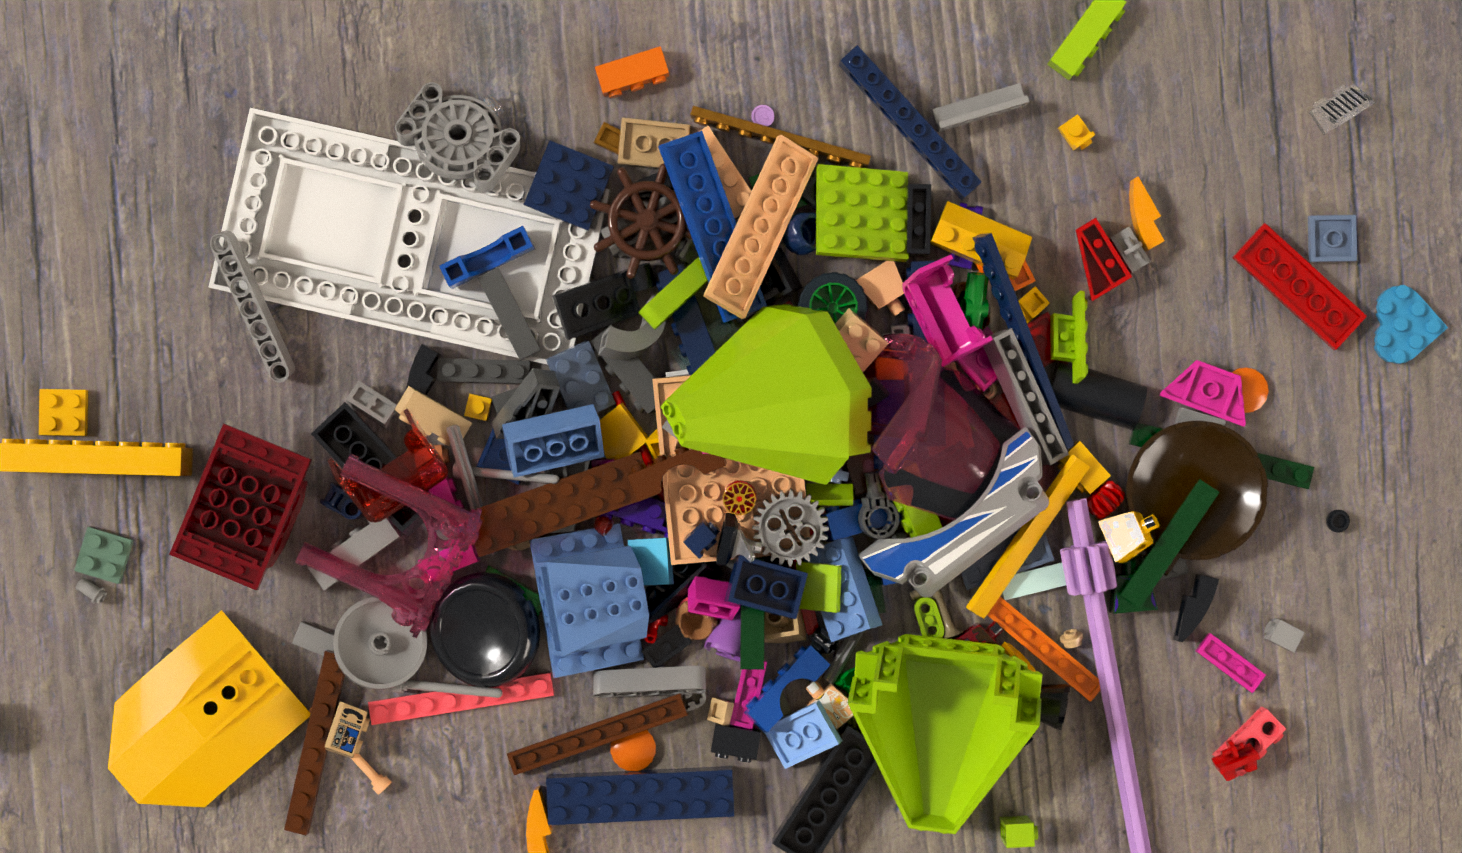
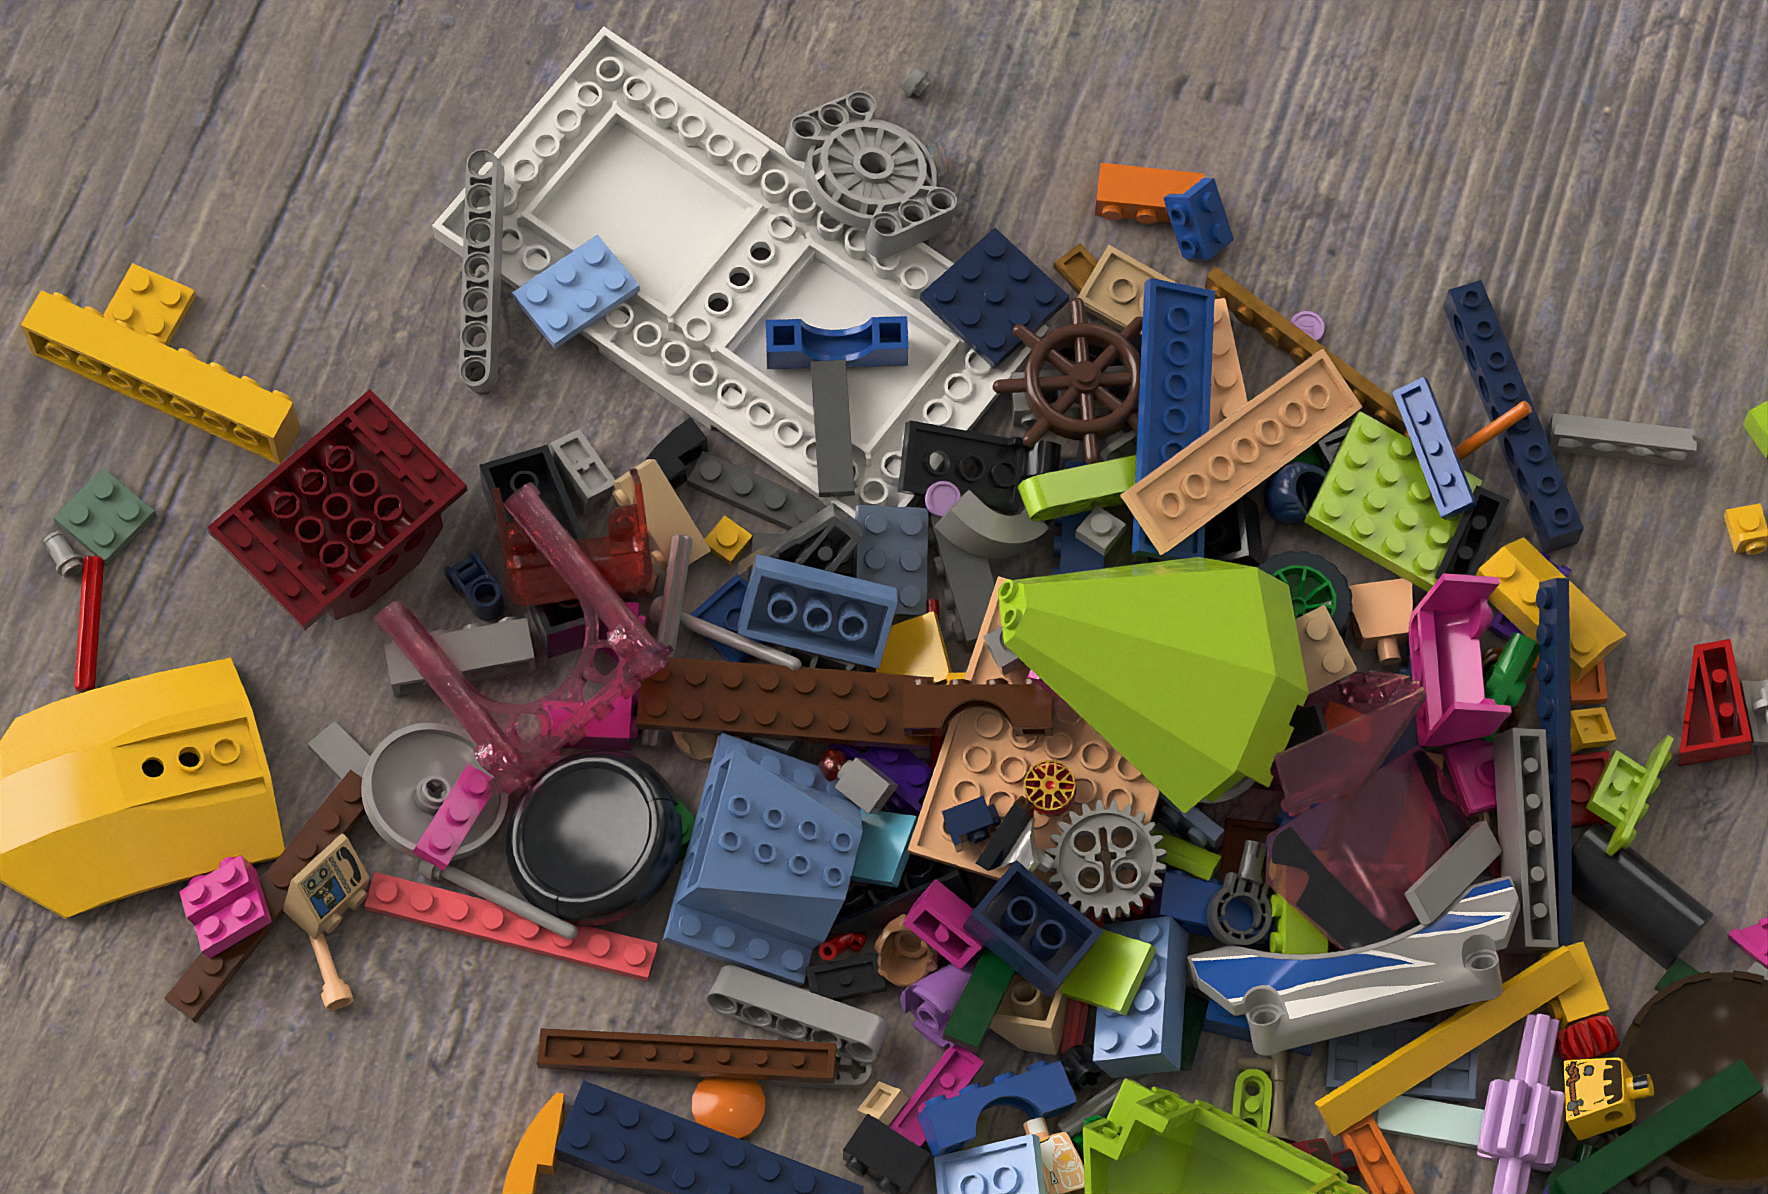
camera: 25 degrees right, 20 degrees down
none -> red axle [74,556,104,693]
none -> dark pink plate [179,855,272,959]
none -> dark pink plate [413,763,499,871]
none -> light blue plate [512,234,640,349]
none -> light grey brick [835,758,899,814]
none -> light grey plate [900,66,931,97]
none -> lavender piece [925,481,961,517]
none -> light grey plate [1075,506,1126,556]
none -> blue bracket [1164,178,1234,260]
none -> plate [1392,377,1477,520]
none -> light grey tile [1404,820,1502,925]
none -> orange bar [1455,400,1532,461]

